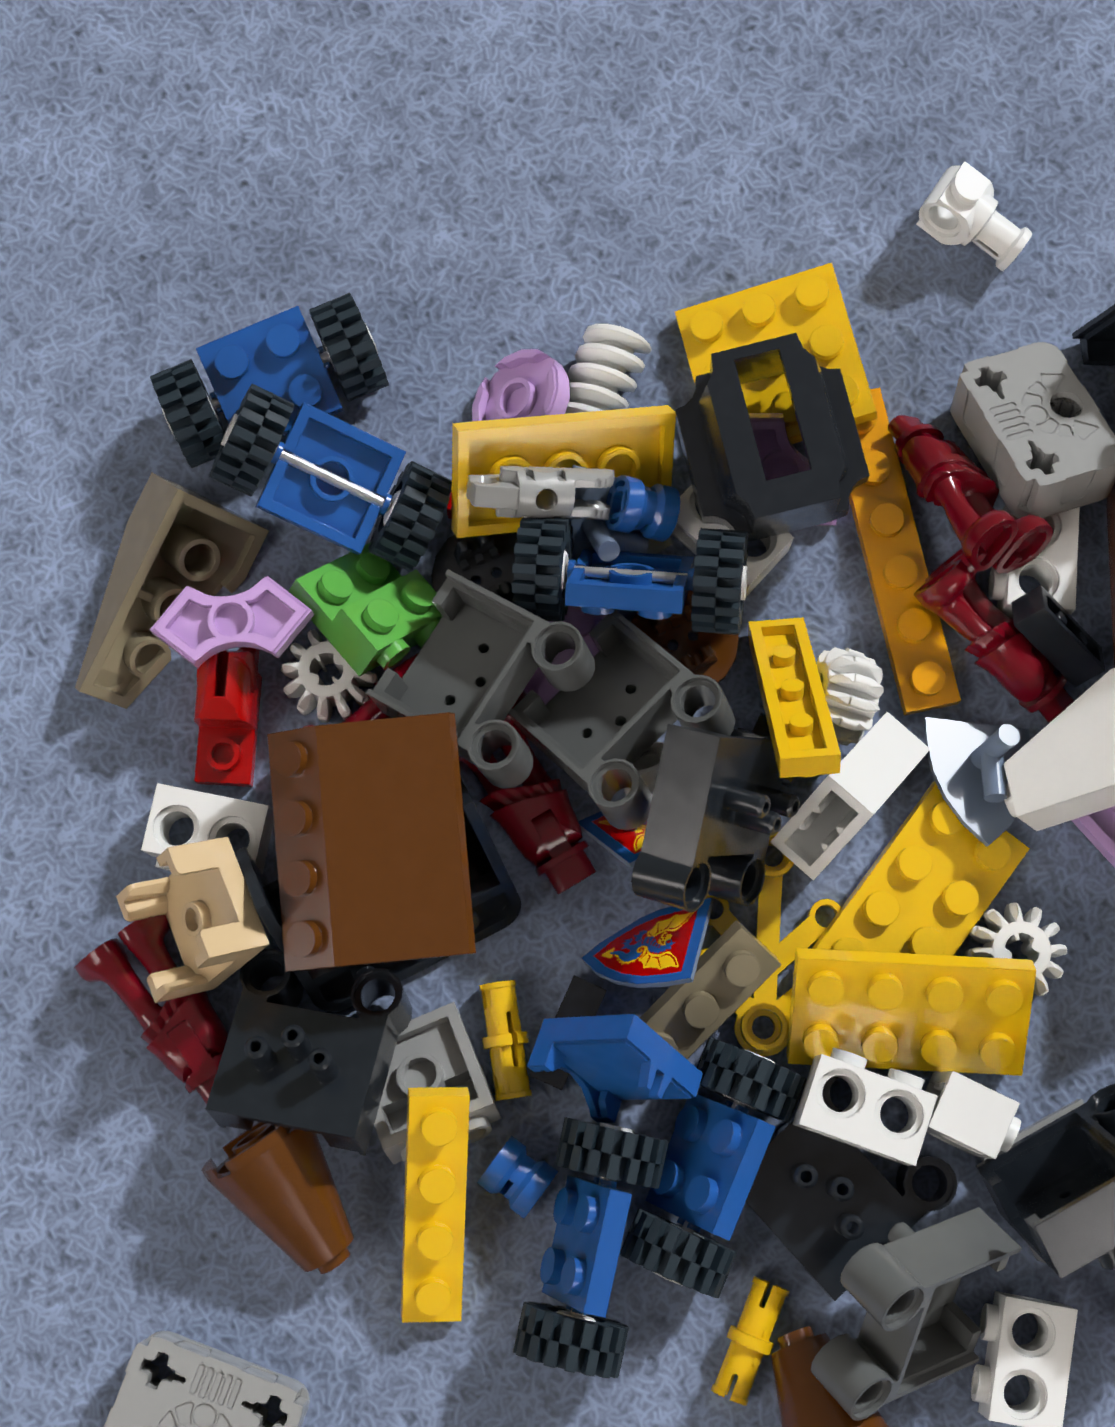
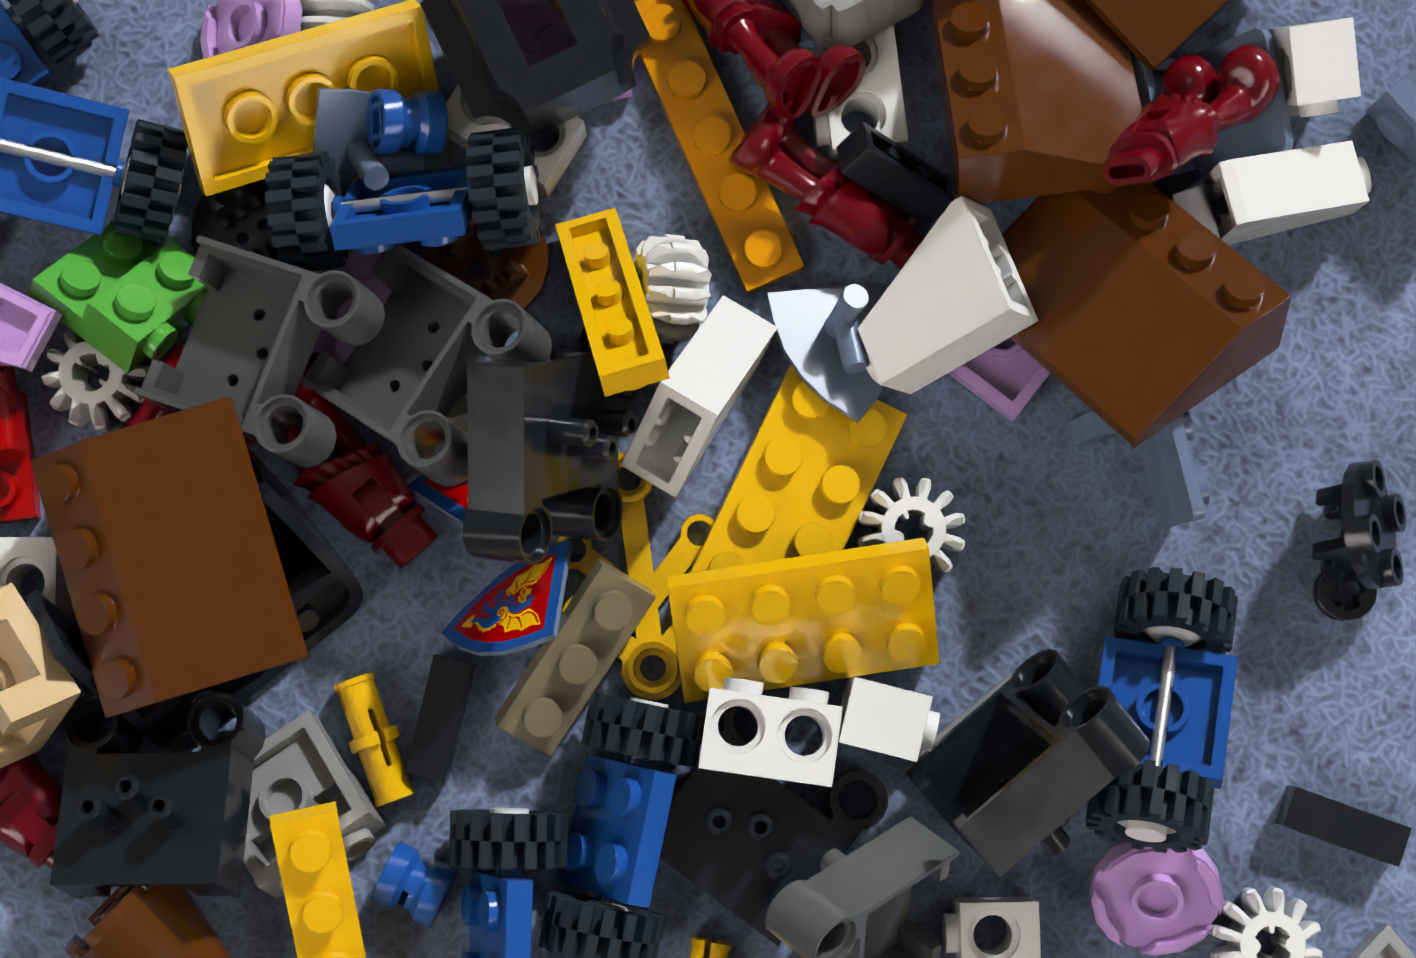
camera: 15 degrees left, 5 degrees up
light grey hinge [466,466,615,520] -> none
blue piece [527,1014,703,1123] -> none

